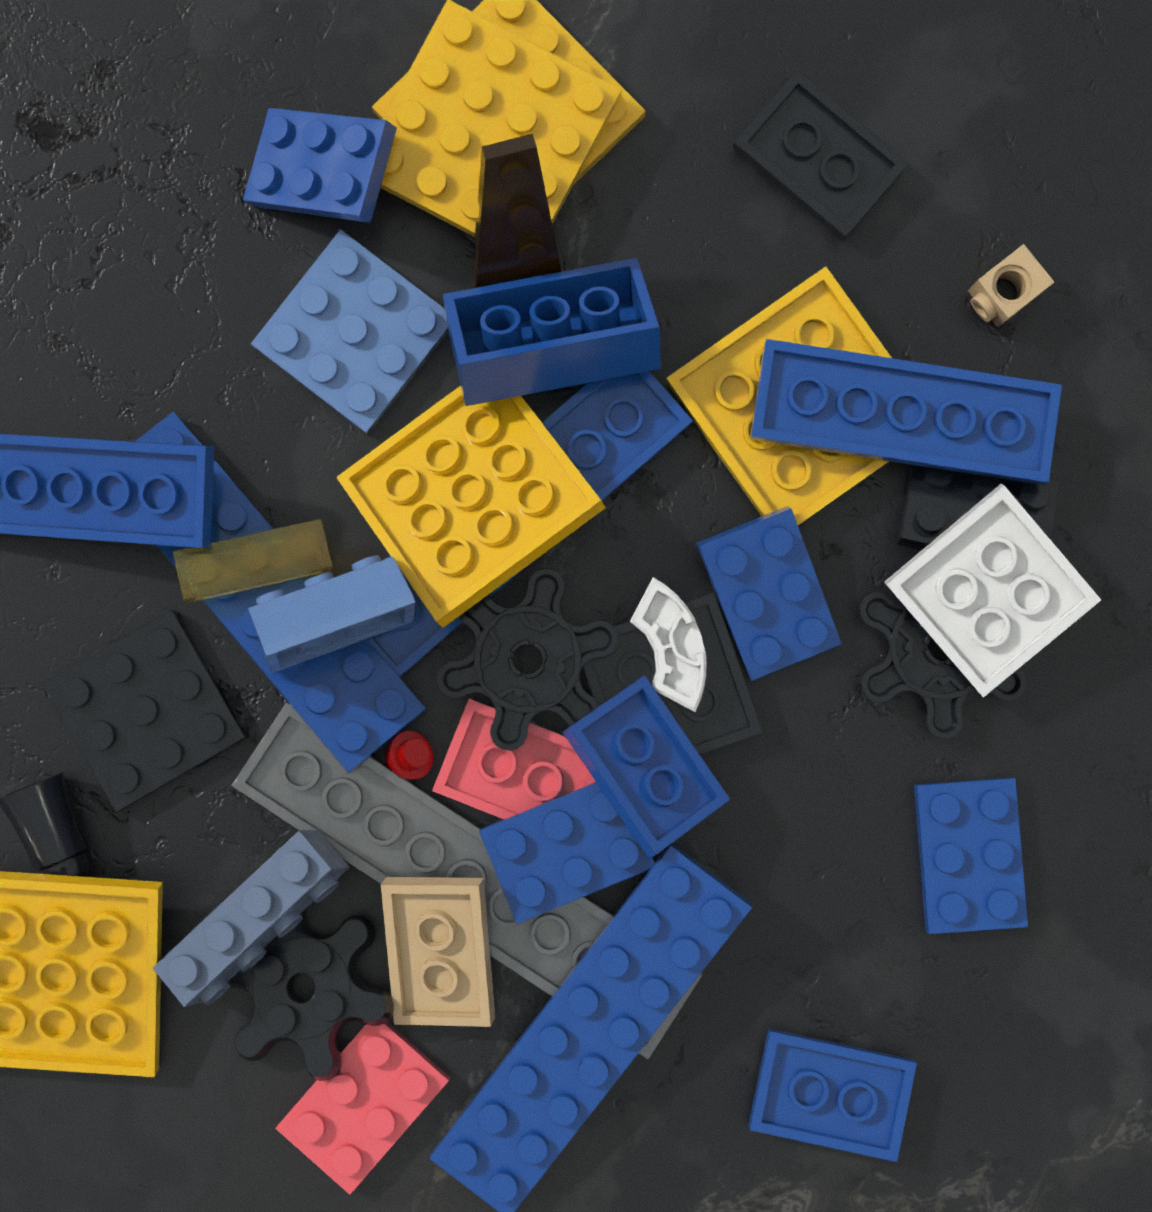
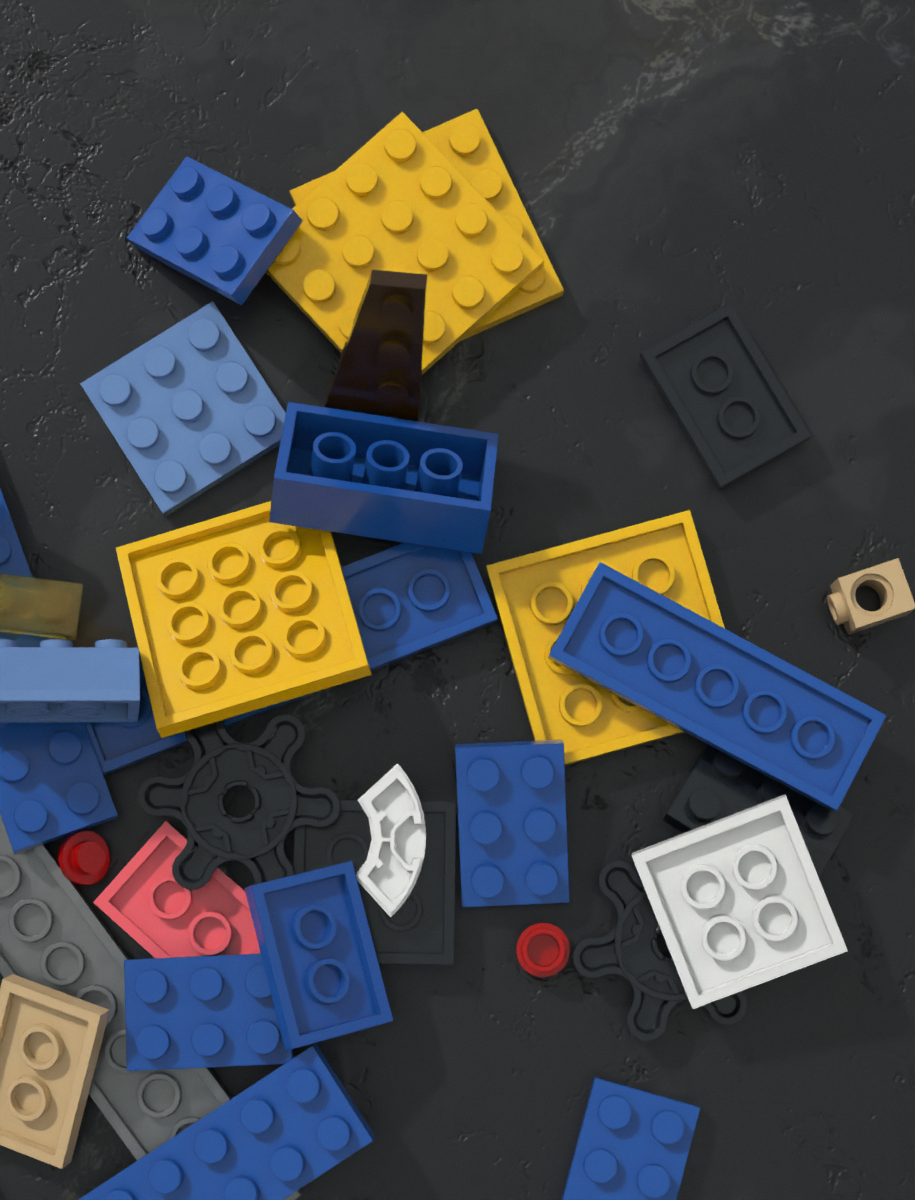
camera: 20 degrees right, 5 degrees down
none -> red plate [516,923,570,977]

